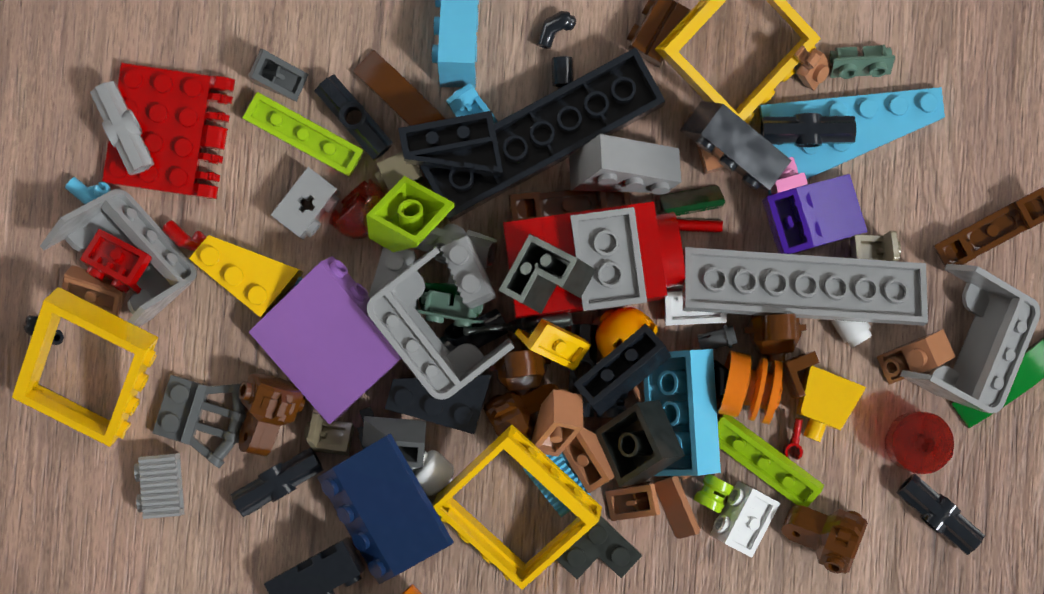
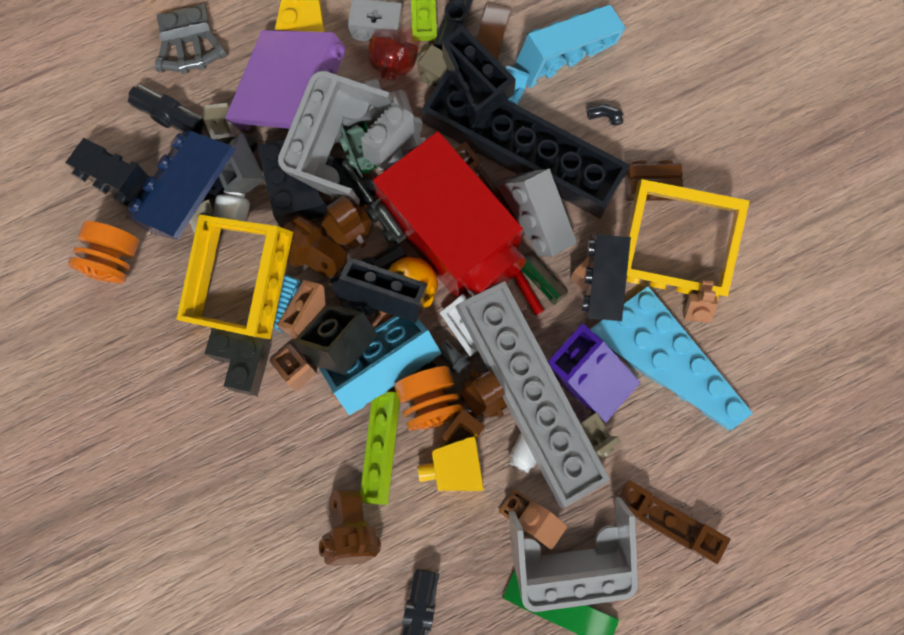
camera: 60 degrees right, 10 degrees down
light grey brick [134,453,185,519] -> none
reddish brown piece [239,373,305,456] -> none
lime slope [366,176,454,252] -> none
pearl dark grey brick [499,234,596,313] -> none
yellow panel [515,319,591,370] -> none
nougat slope [531,389,583,457] -> none
black hinge [552,56,573,87] -> none
light grey plate [570,207,647,311] -> none
nougat slope [654,476,701,539] -> none
lime wheel [693,474,734,514] -> none
white bracket [710,481,780,558] -> none
black piece [760,113,856,147] -> none
bright pink bracket [770,157,808,194] -> none
red hand [783,418,803,460] -> none
sand green hinge [829,45,895,79] -> none
clear red brick [885,412,954,474] -> none

